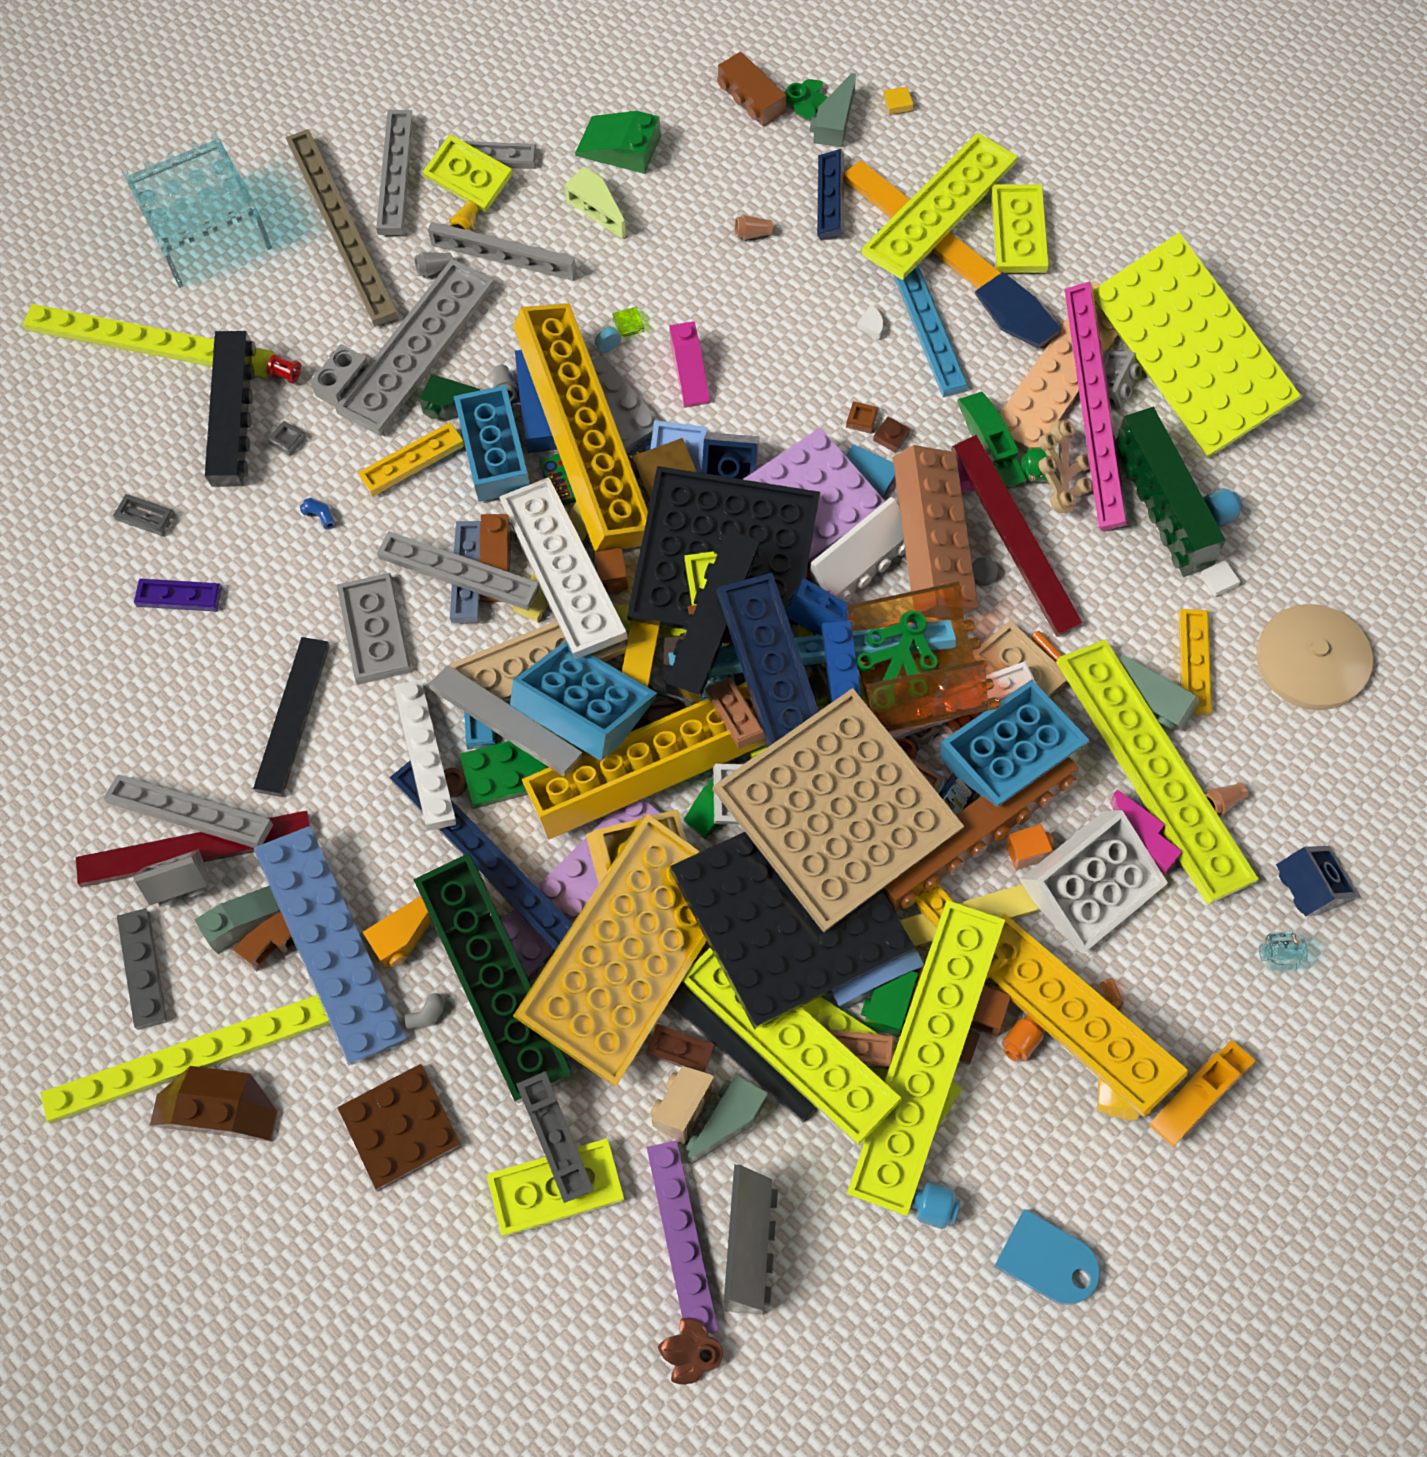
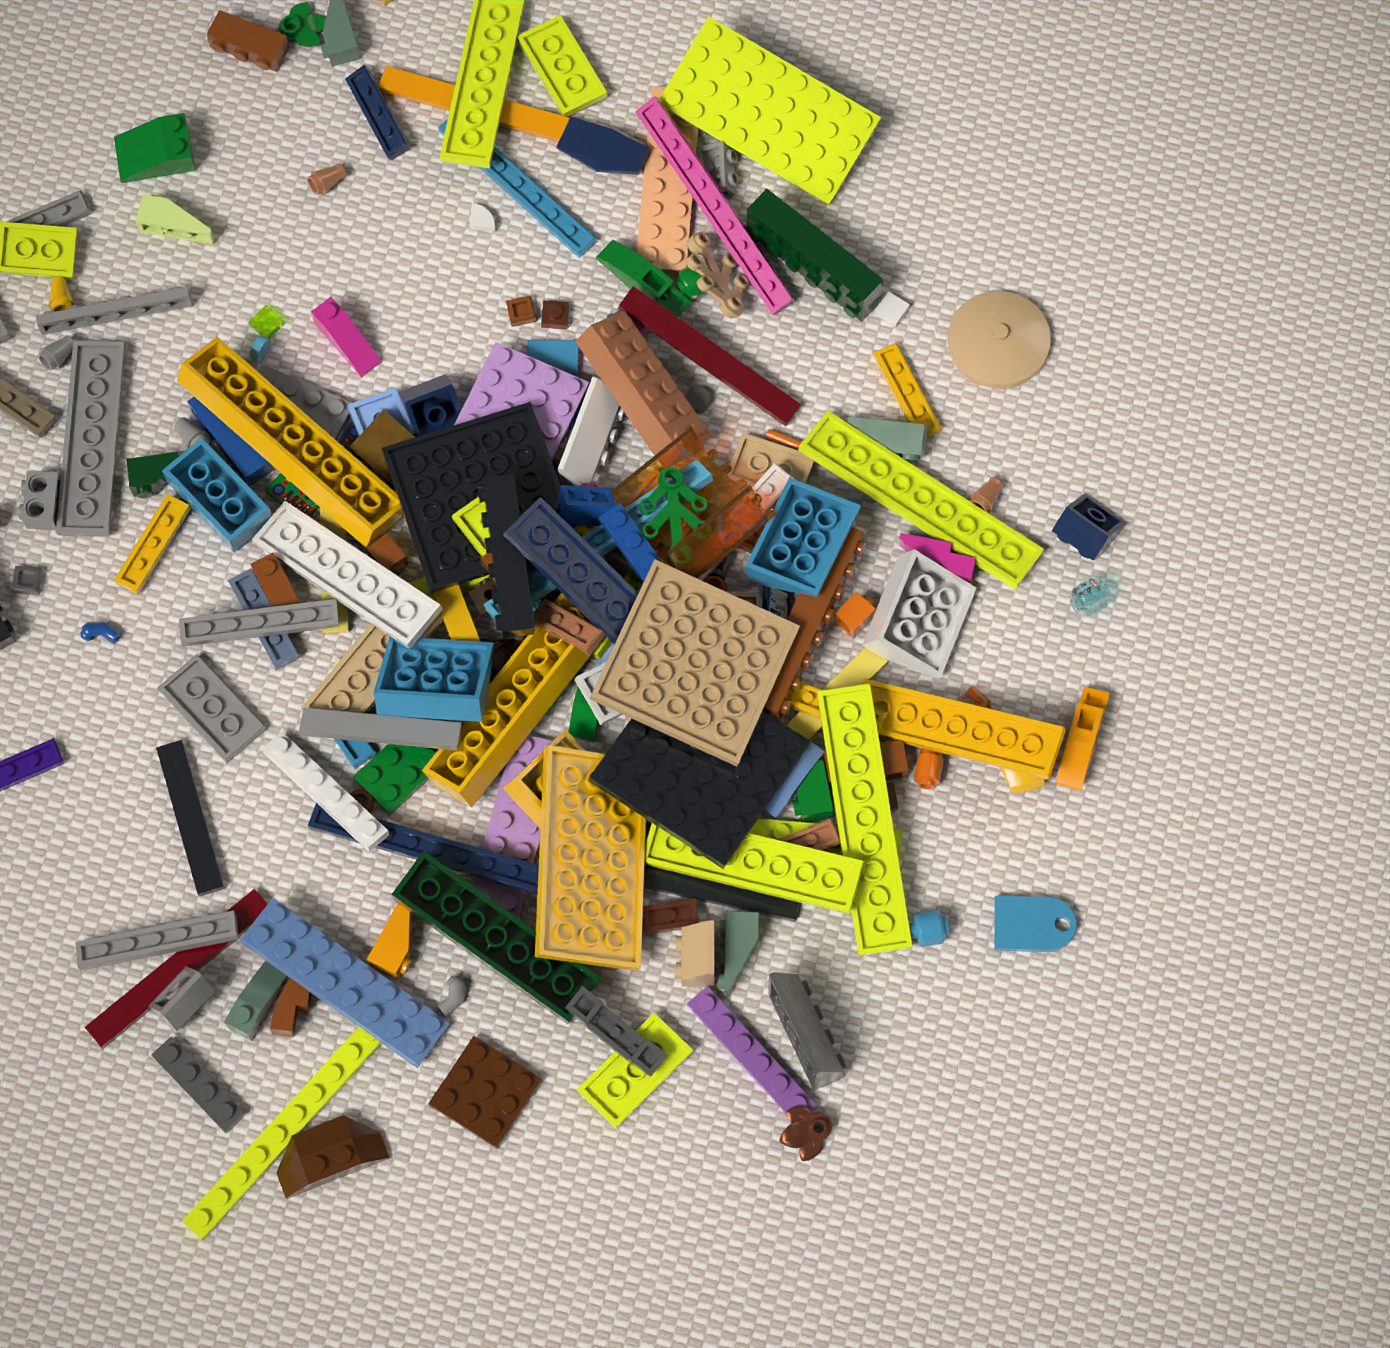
camera: 30 degrees left, 5 degrees up
dark azure head [1203,488,1243,527] -> none

